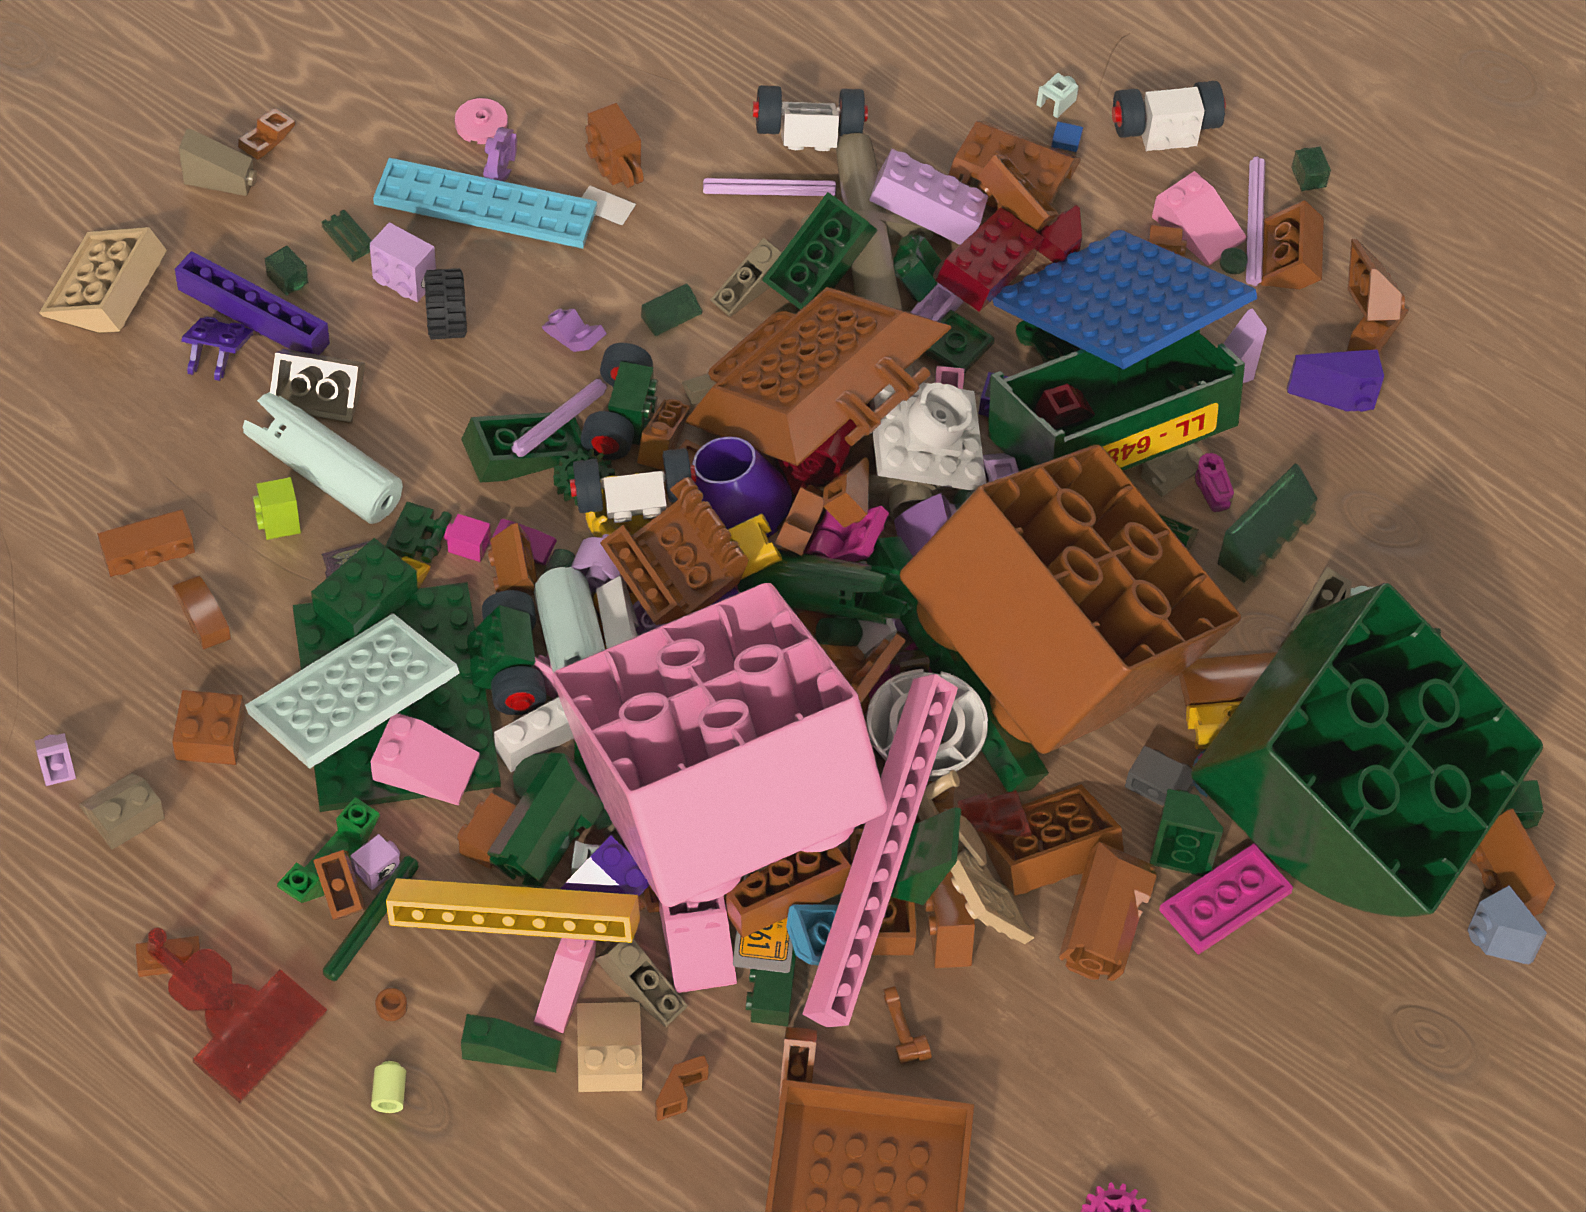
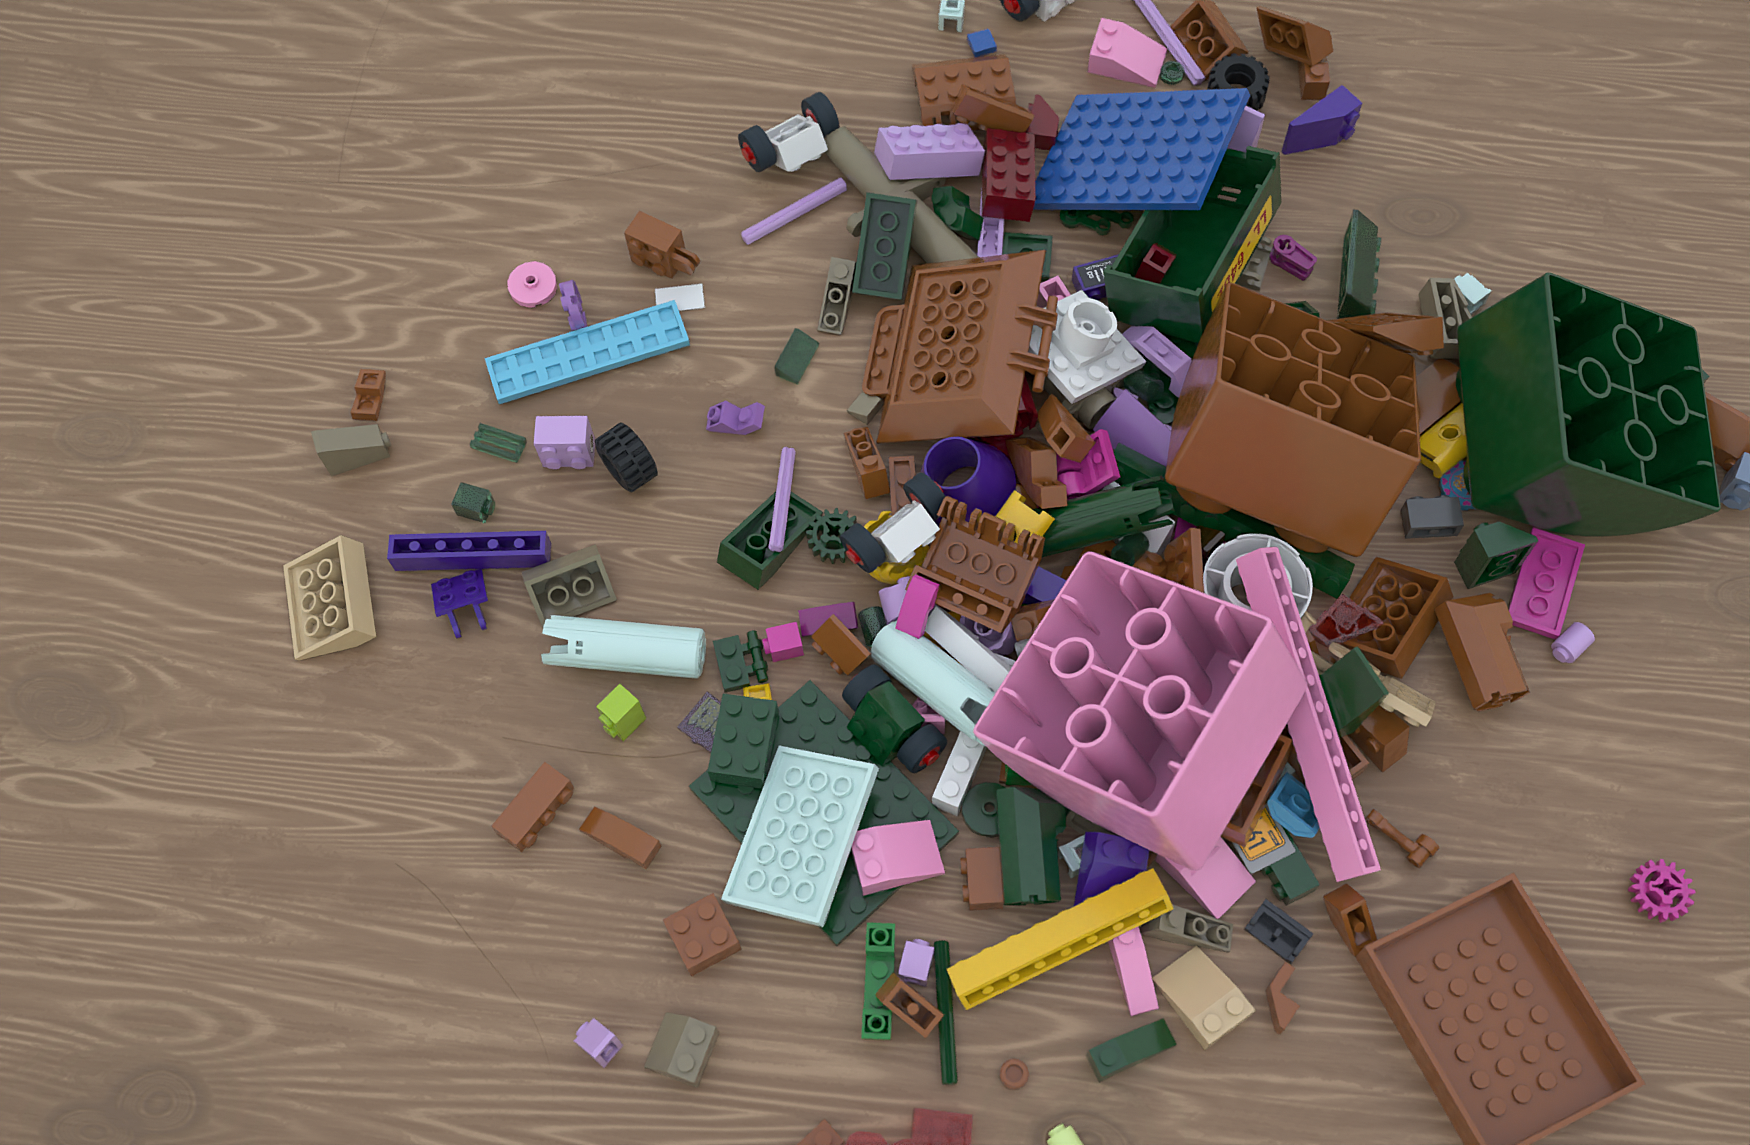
camera: 25 degrees left, 10 degrees up
brick [581,343,658,460] -> none
dark orange window [1147,225,1187,256] -> none
none -> dark pink slope [895,574,939,639]
none -> black tyre [1207,53,1270,111]
none -> black hinge [1244,899,1314,964]
none -> dark orange slope [1326,312,1444,355]
none -> lavender brick [1551,622,1595,663]

